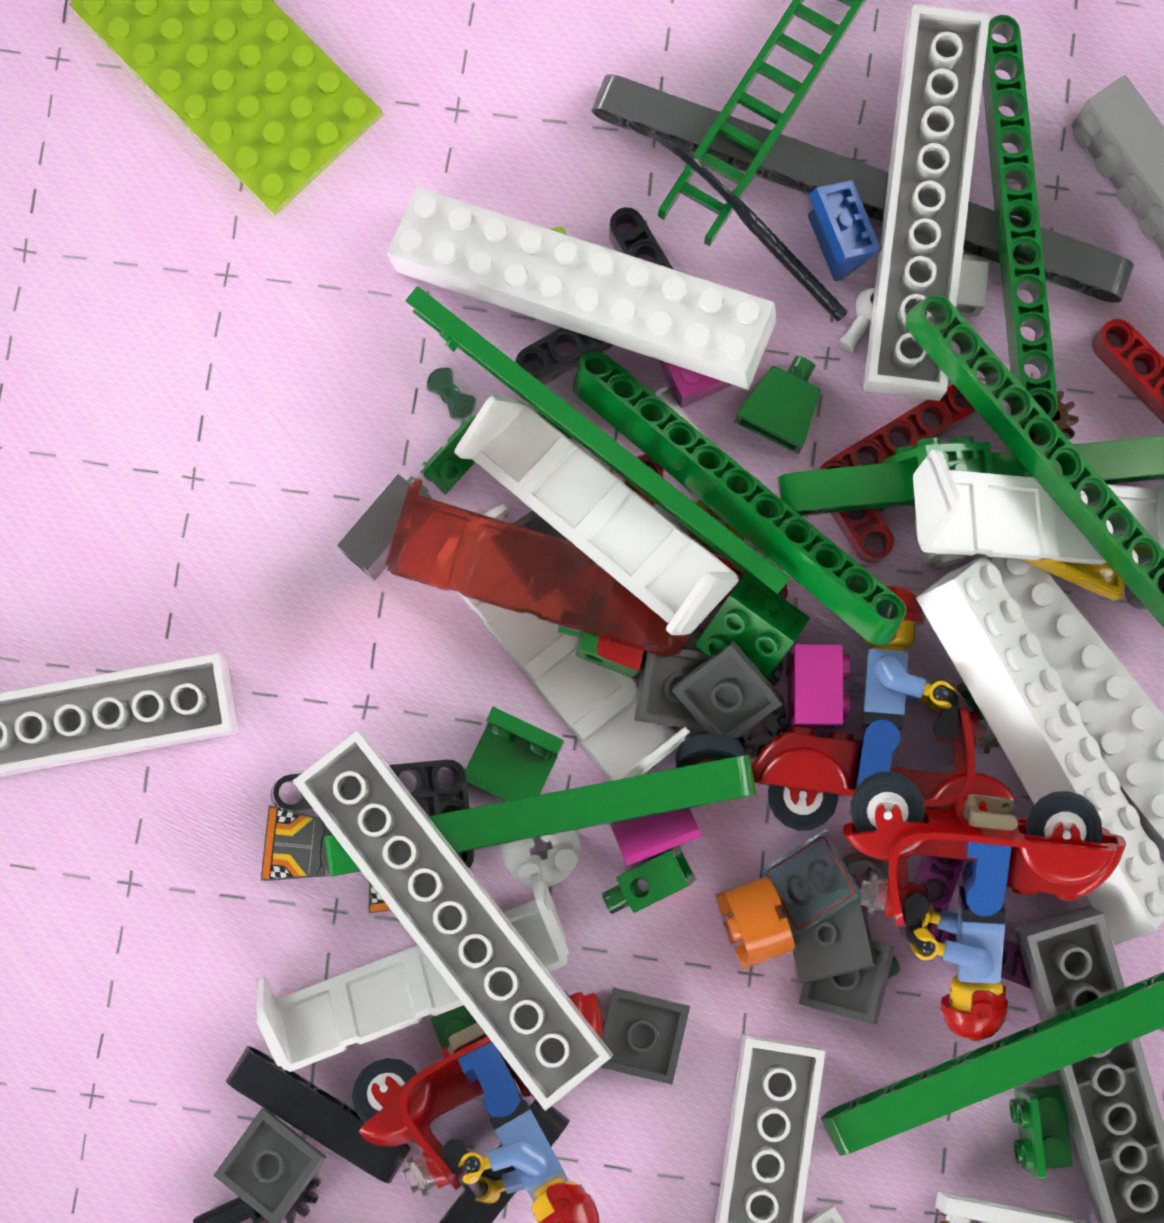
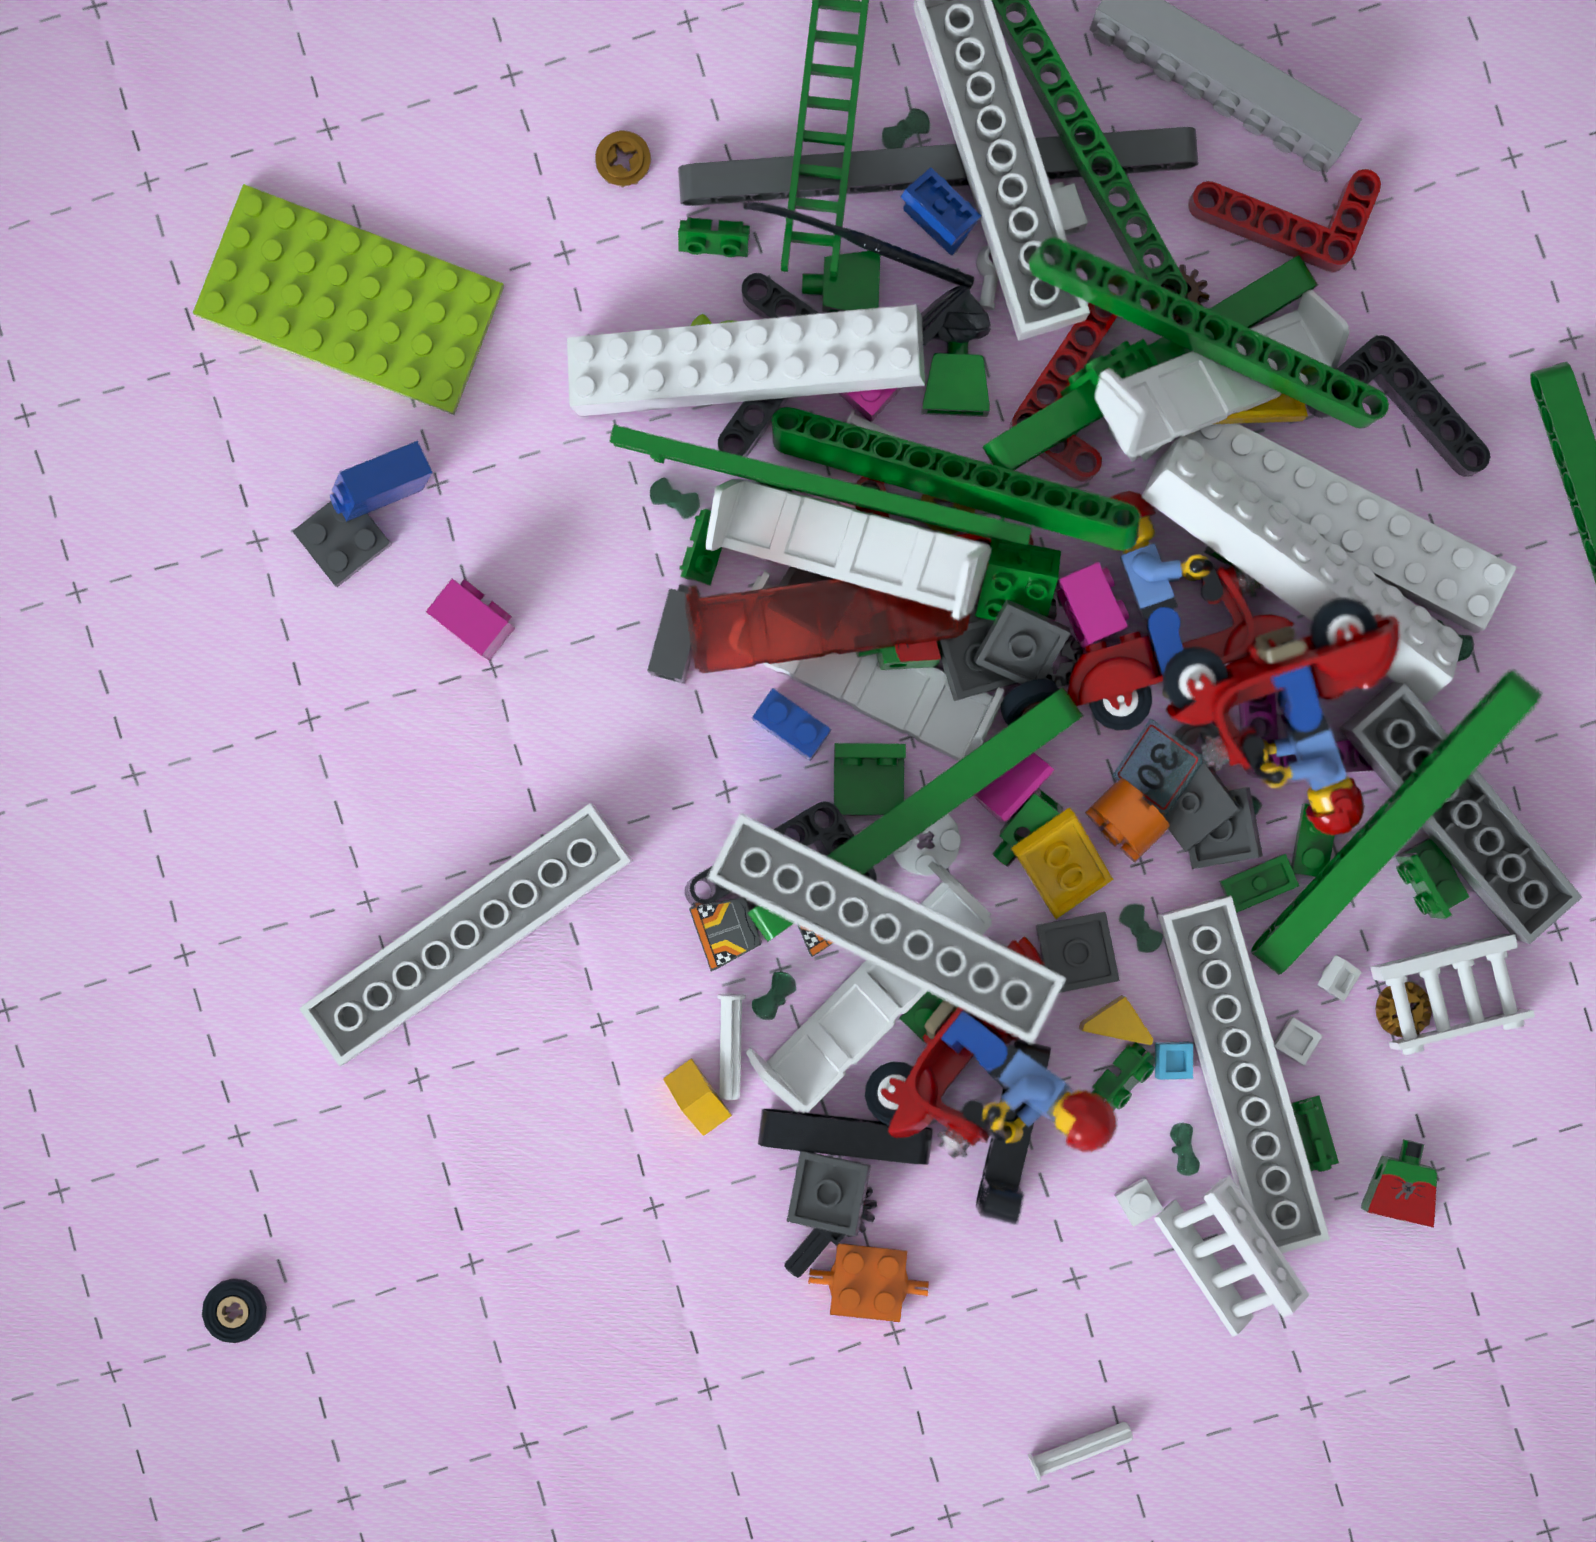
camera: 25 degrees left, 5 degrees up
none -> dark grey plate [292,501,392,587]
none -> blue brick [330,441,433,522]
none -> dark pink brick [426,579,515,660]
none -> pearl gold gear [595,131,651,188]
none -> yellow slope [663,1058,732,1136]
none -> green hinge [678,217,750,257]
none -> white axle [717,994,746,1100]
none -> blue brick [752,688,831,761]
none -> clear green piece [752,972,796,1020]
none -> green torso [802,251,881,313]
none -> clear green piece [881,108,930,149]
none -> black hair [921,285,991,346]
none -> yellow tile [1011,807,1114,919]
none -> yellow slope [1079,995,1153,1045]
none -> green hinge [1091,1042,1155,1110]
none -> clear green piece [1119,903,1163,953]
none -> medium azure plate [1155,1042,1193,1080]
none -> green plate [1219,854,1299,913]
none -> green plate [1291,804,1335,877]
none -> white plate [1317,955,1362,1002]

